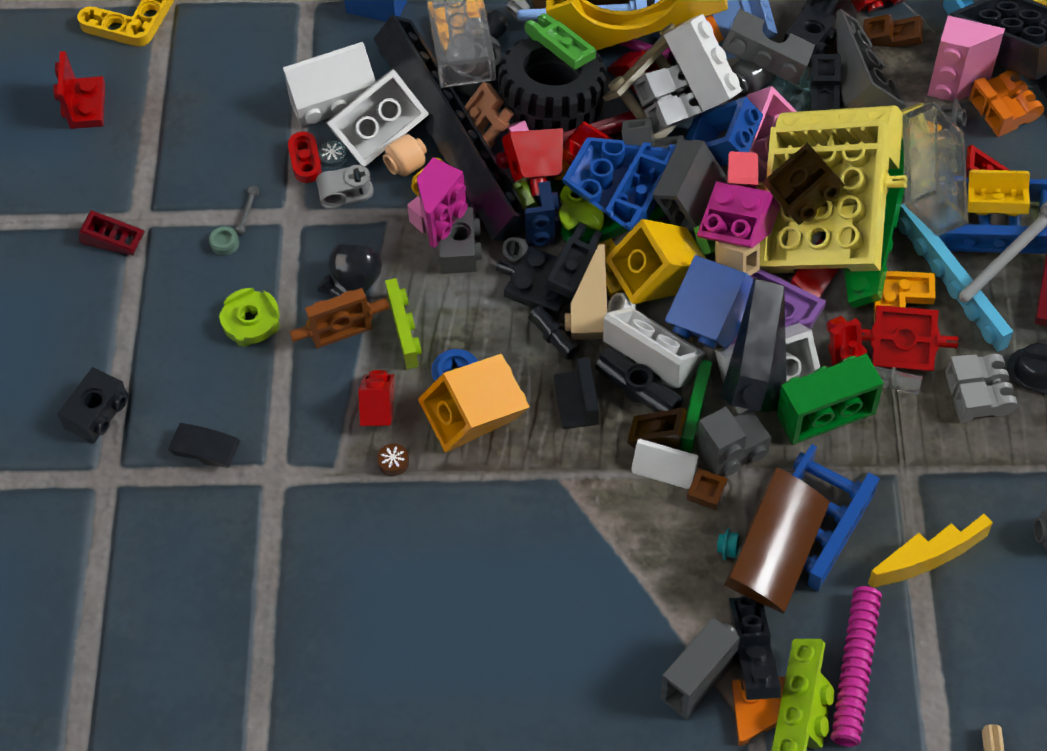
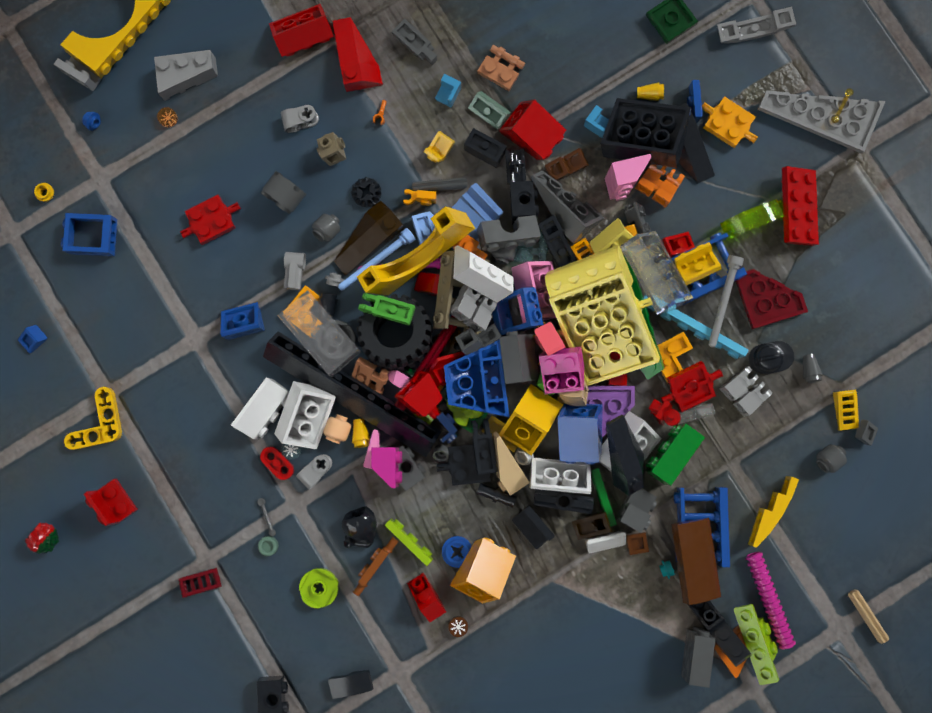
camera: 30 degrees left, 25 degrees up
dark brown plate [762,142,845,225] -> none

